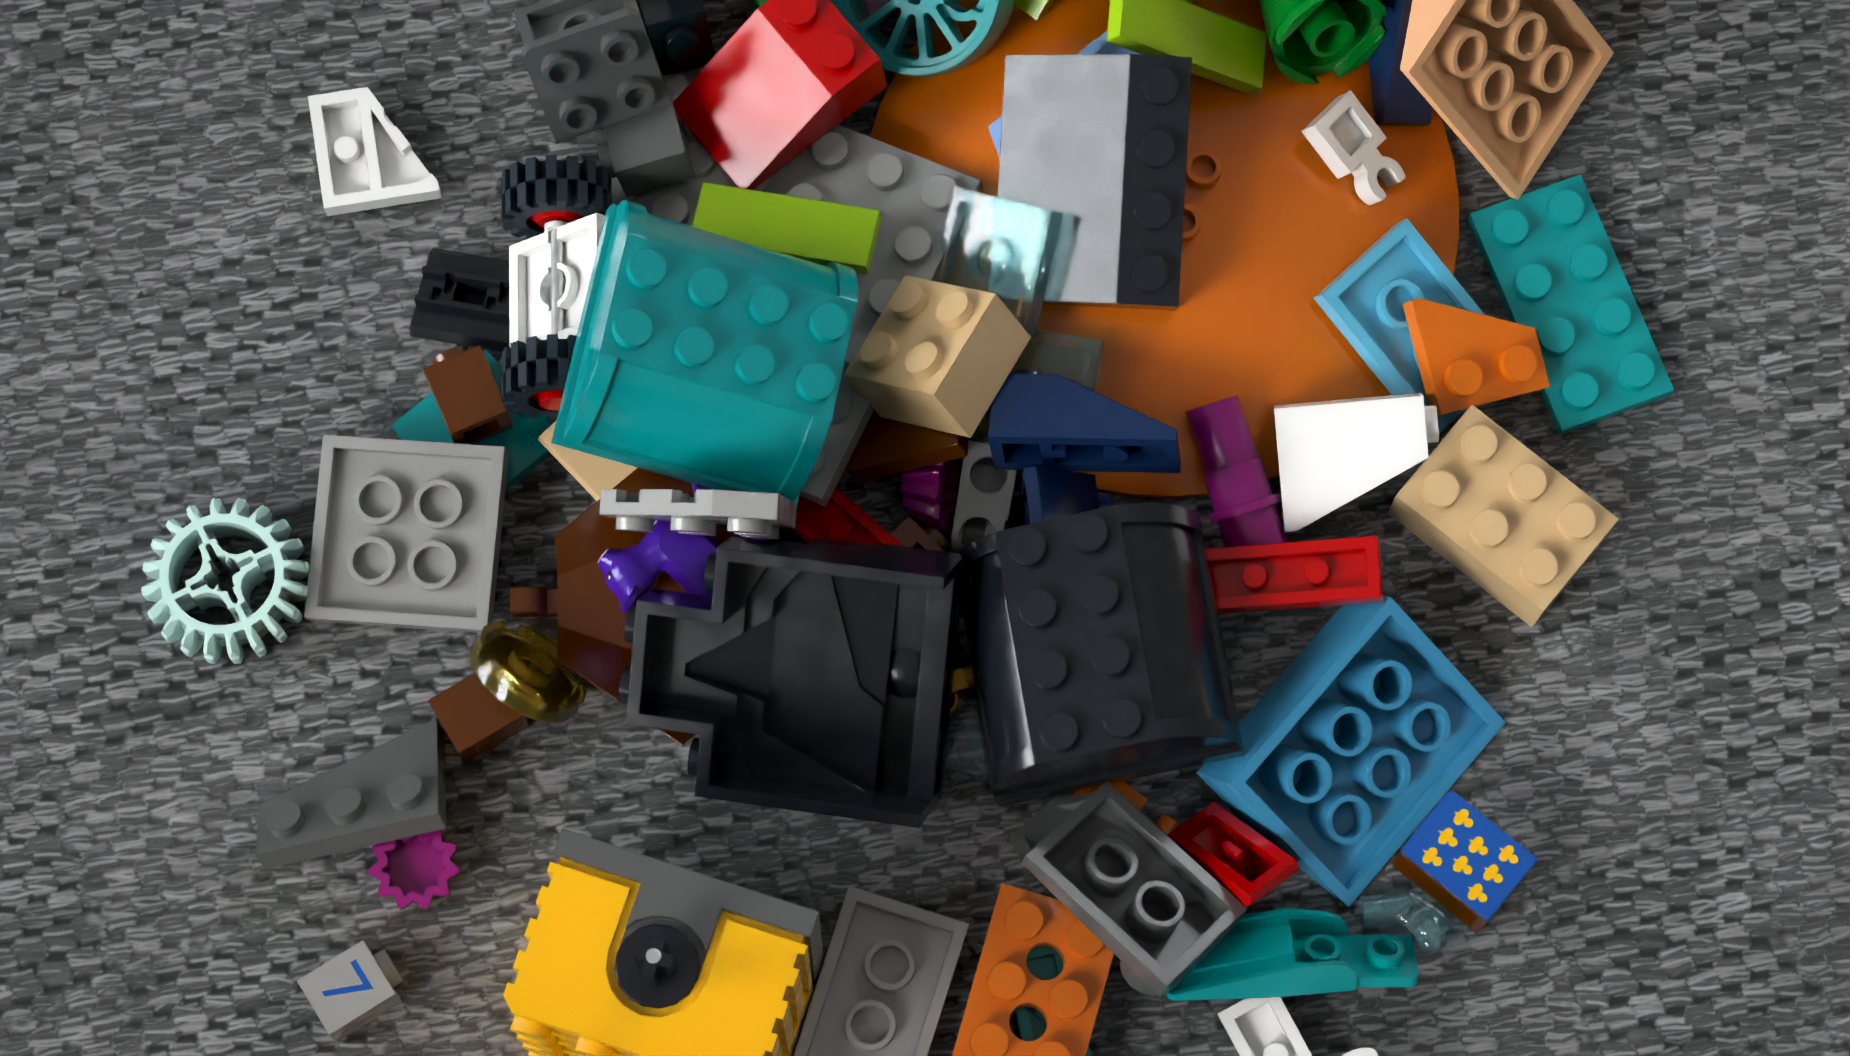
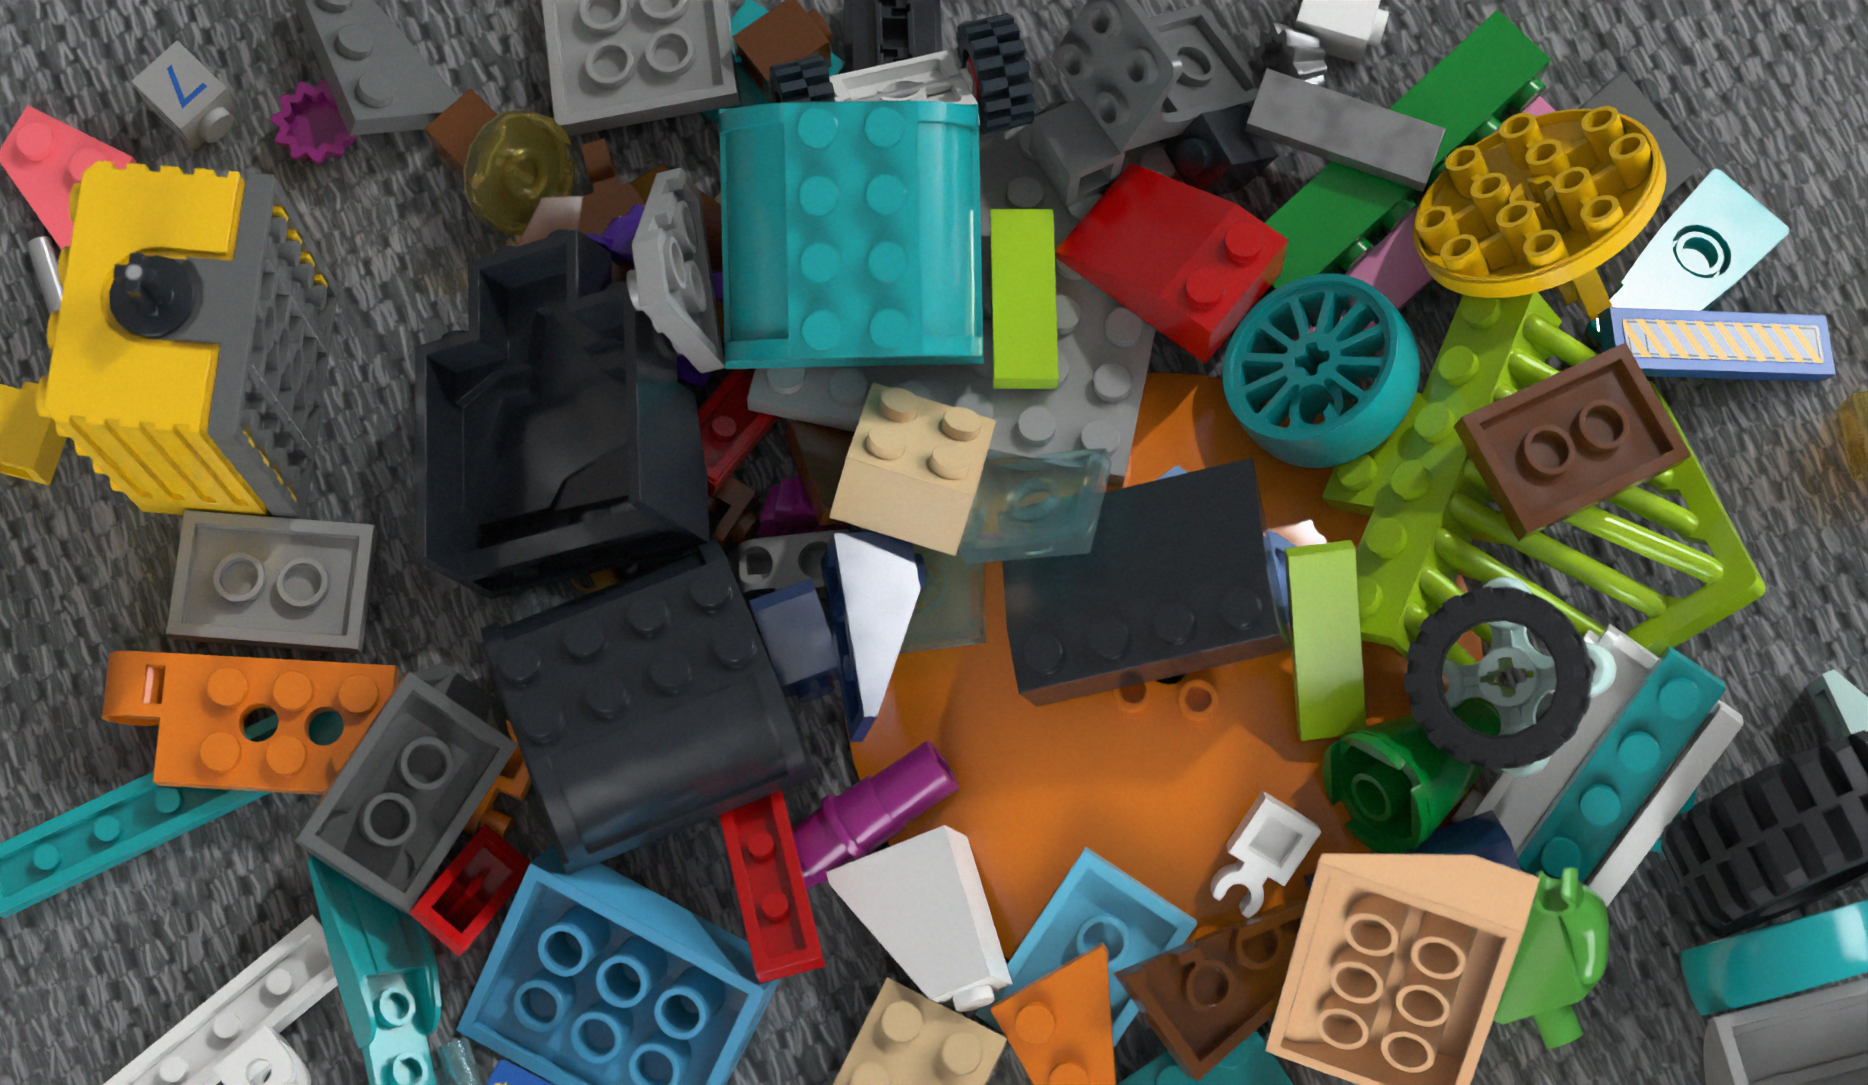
camera: 80 degrees right, 0 degrees up
none -> reddish brown wing [1113,898,1307,1081]

